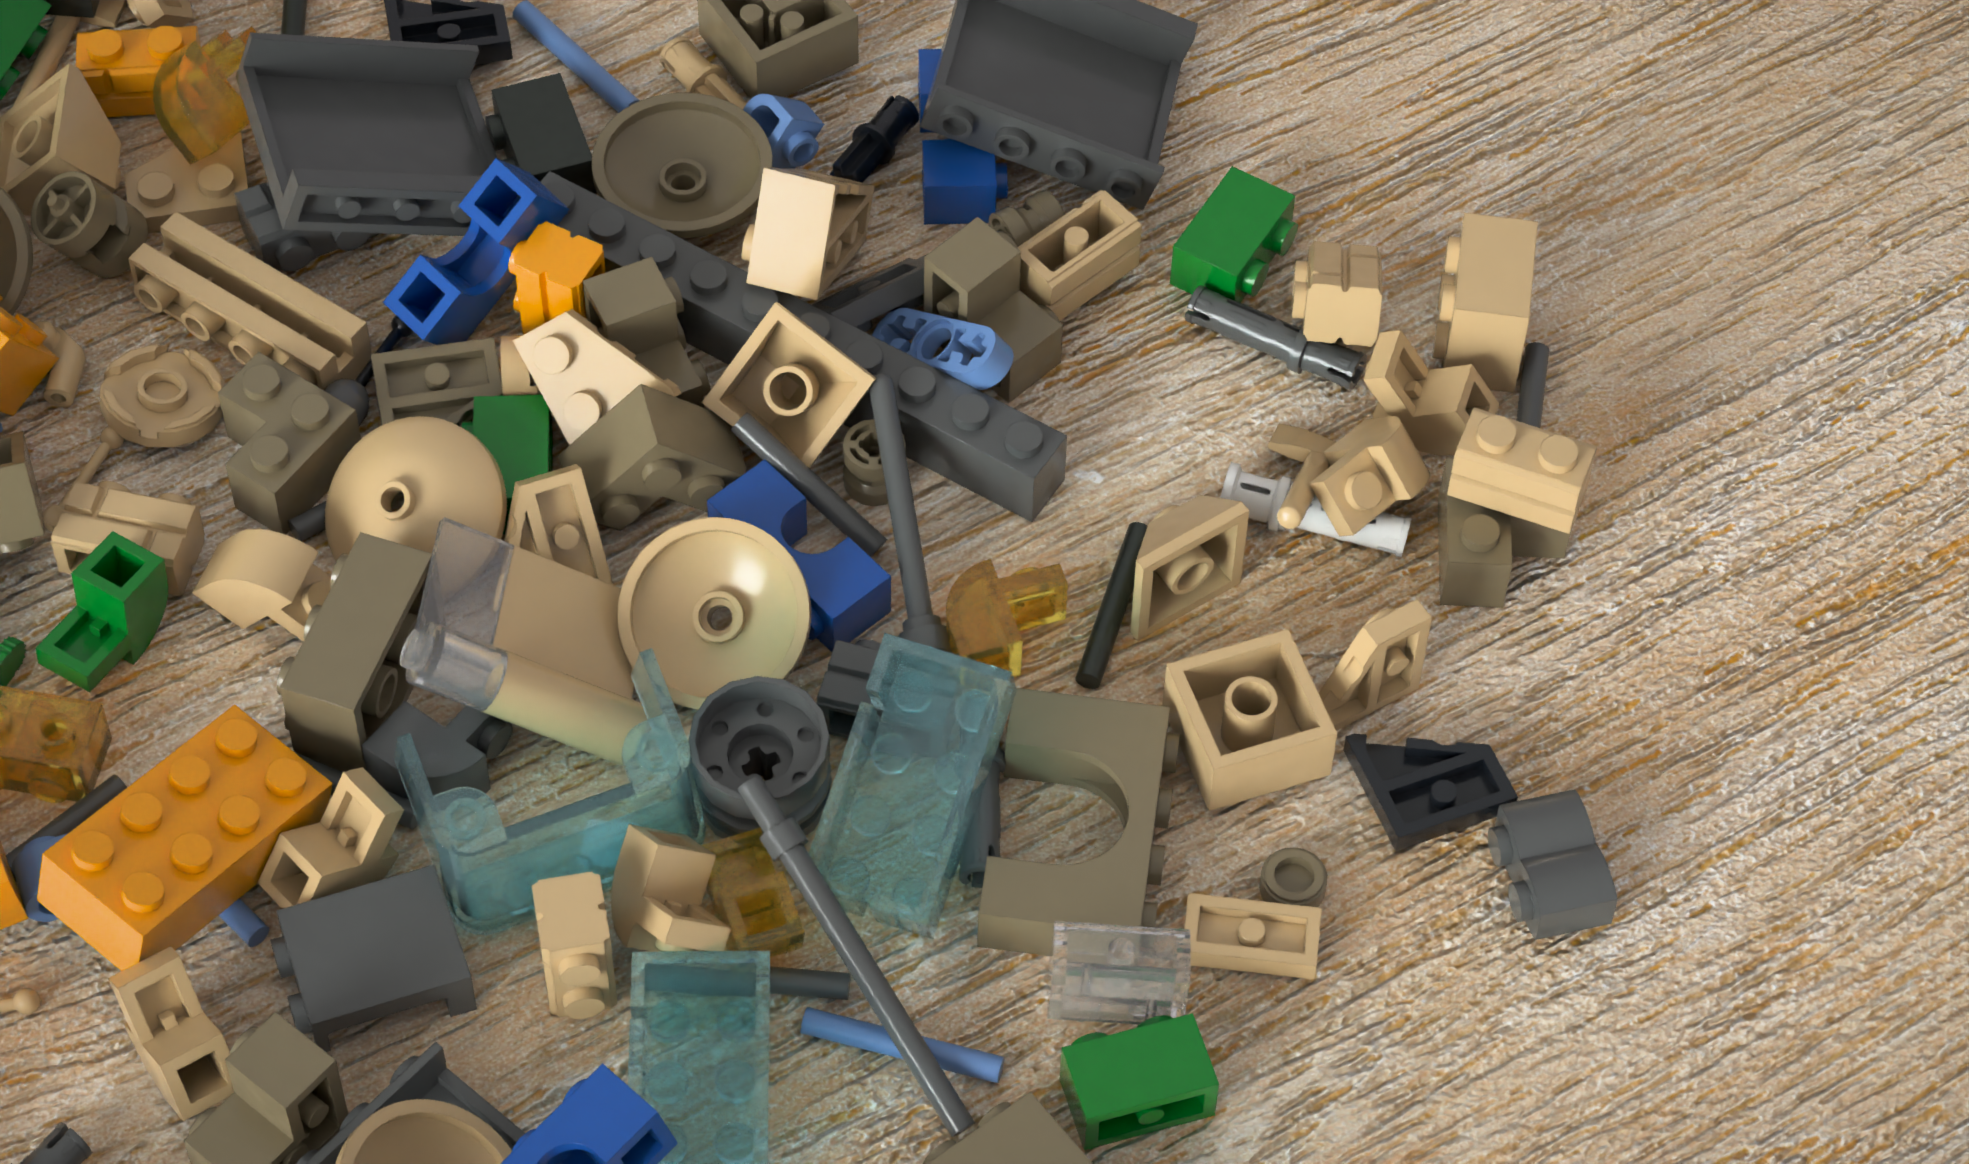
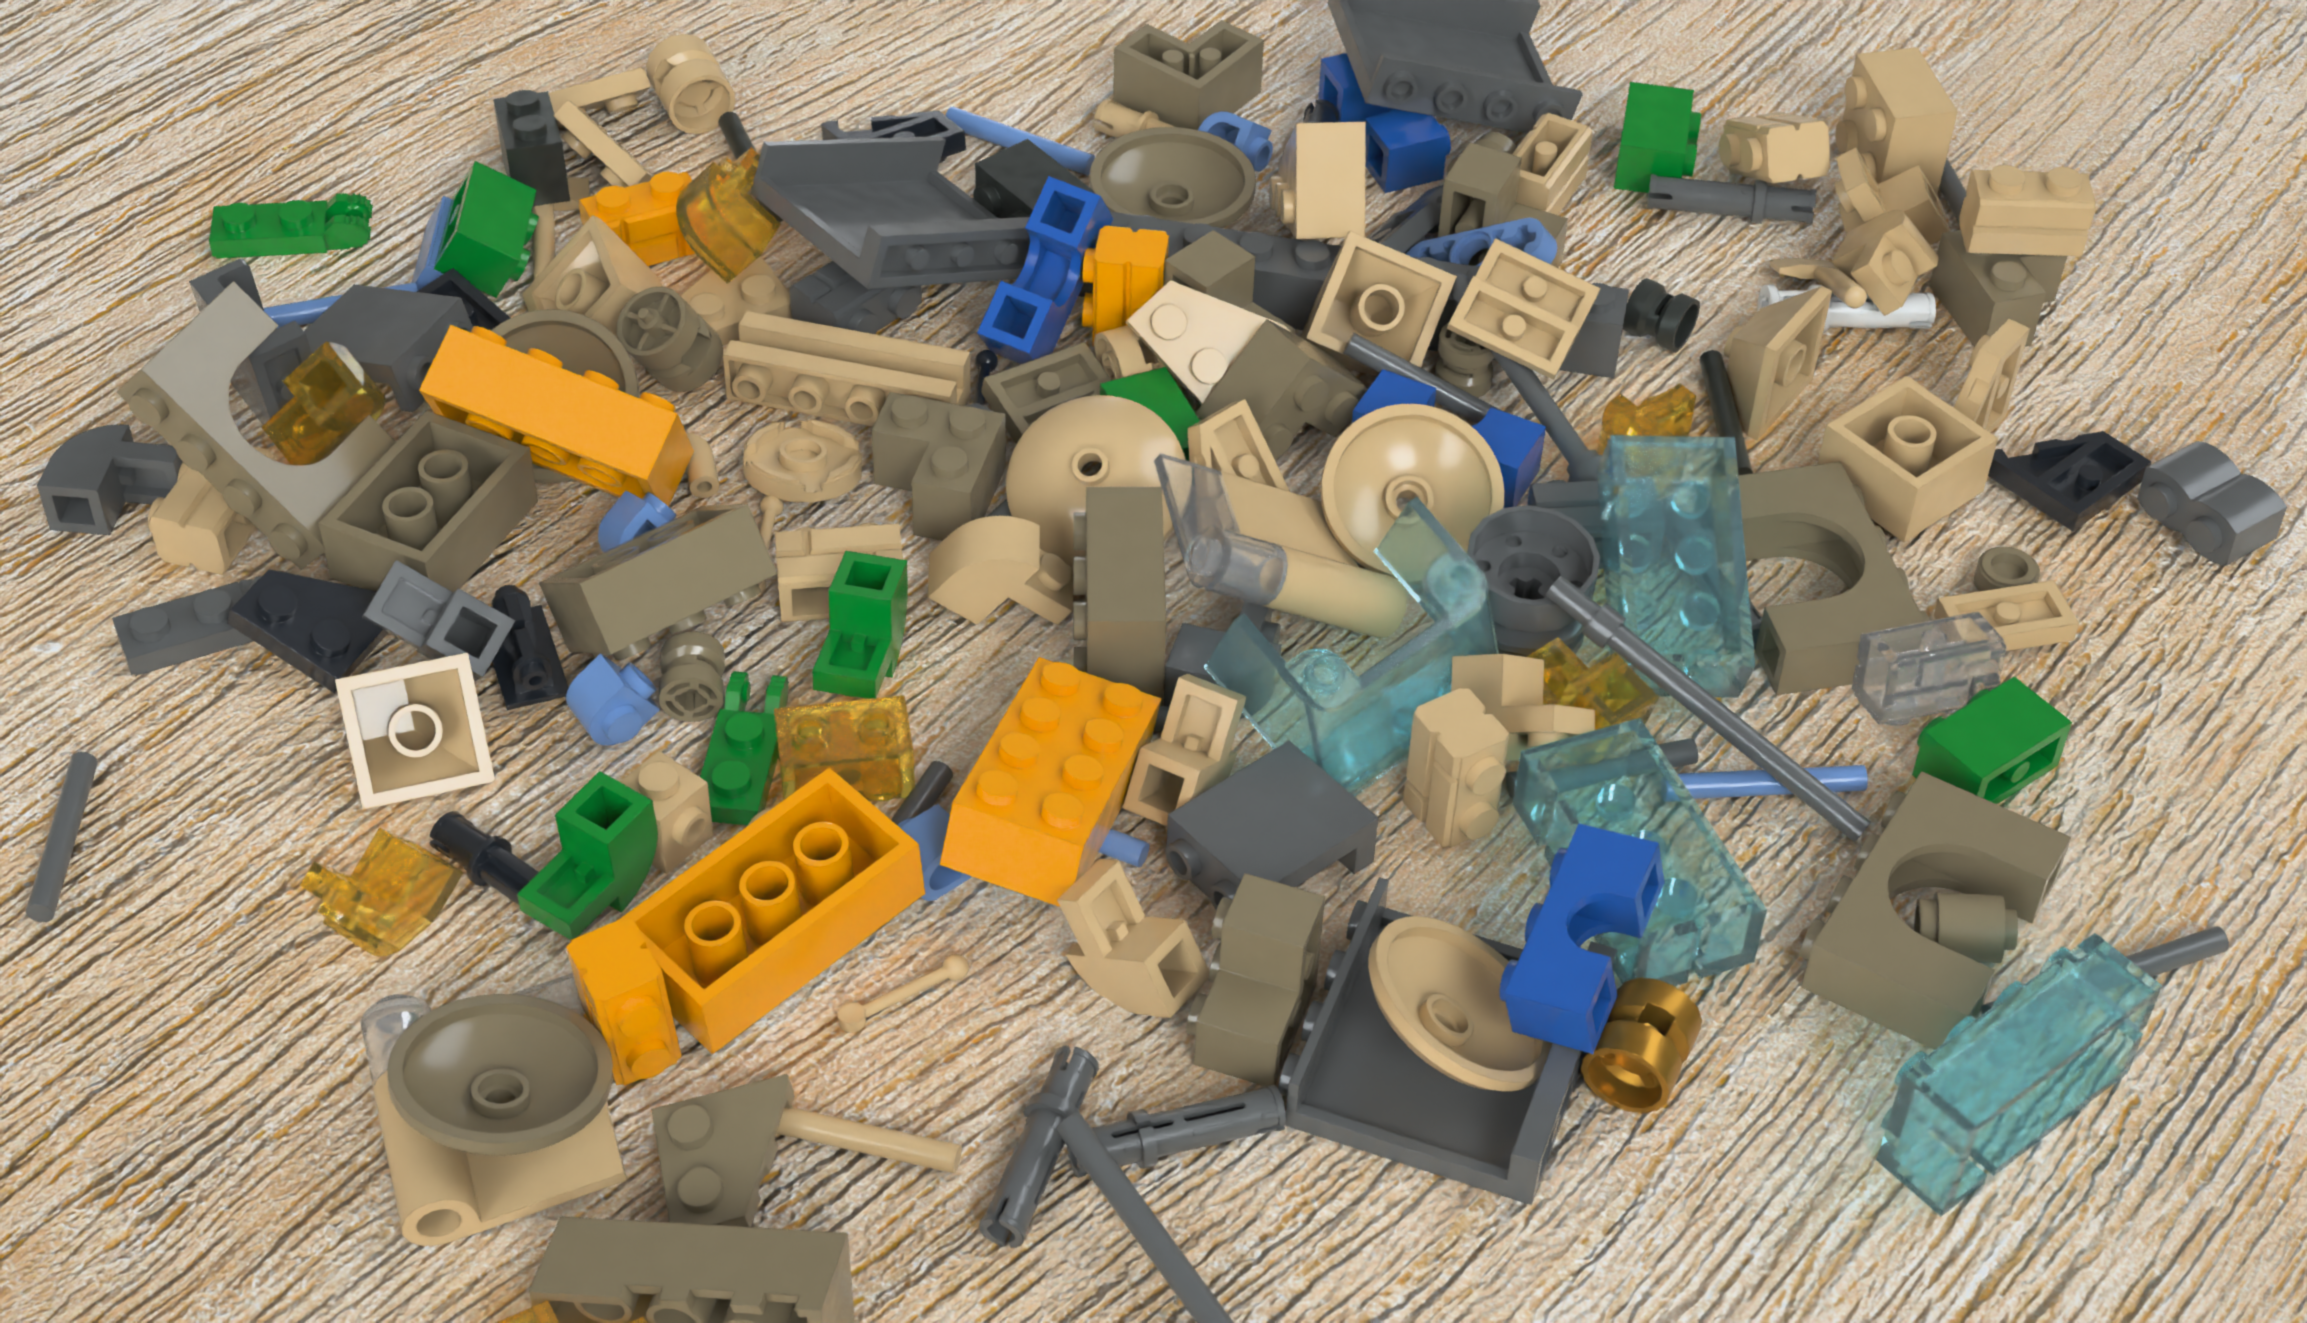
camera: 20 degrees left, 10 degrees down
none -> tan slope [1447,238,1601,380]
none -> pearl dark grey wheel [1623,278,1700,353]

